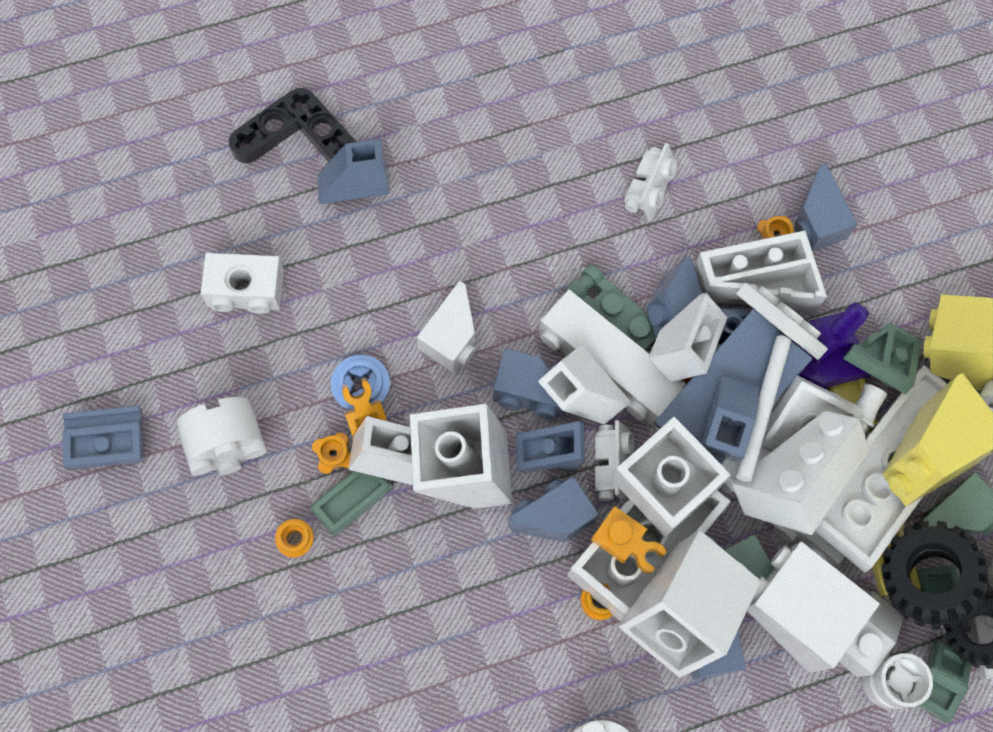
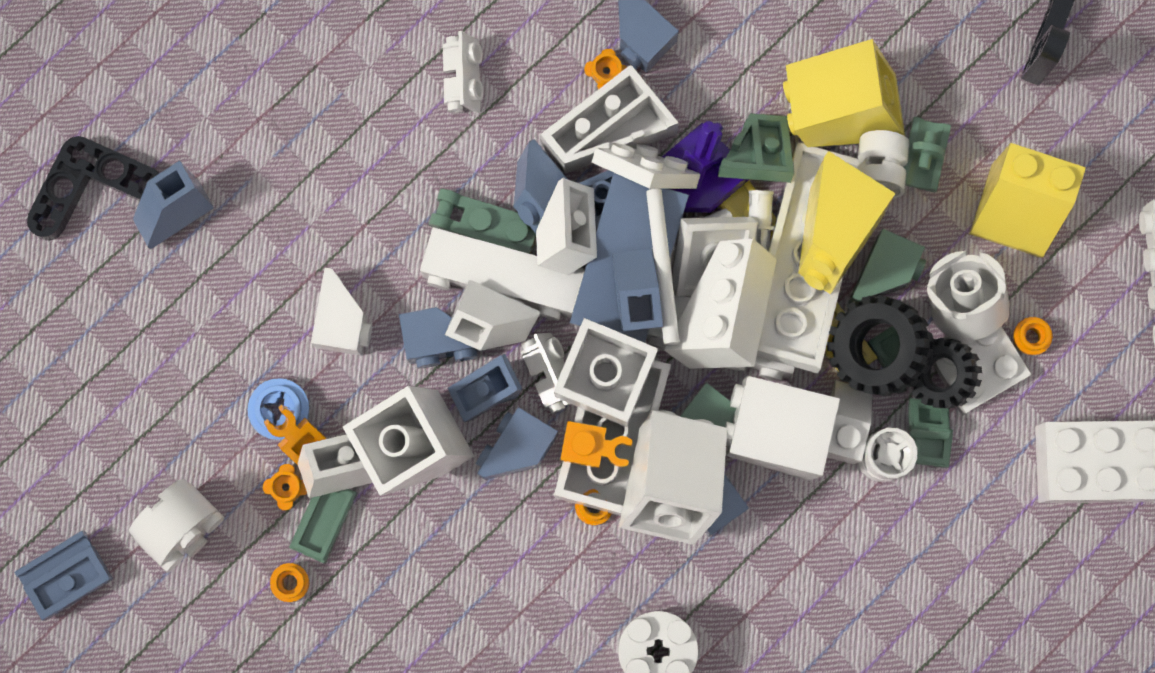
camera: 20 degrees left, 10 degrees up
white brick [201,253,284,314] -> none

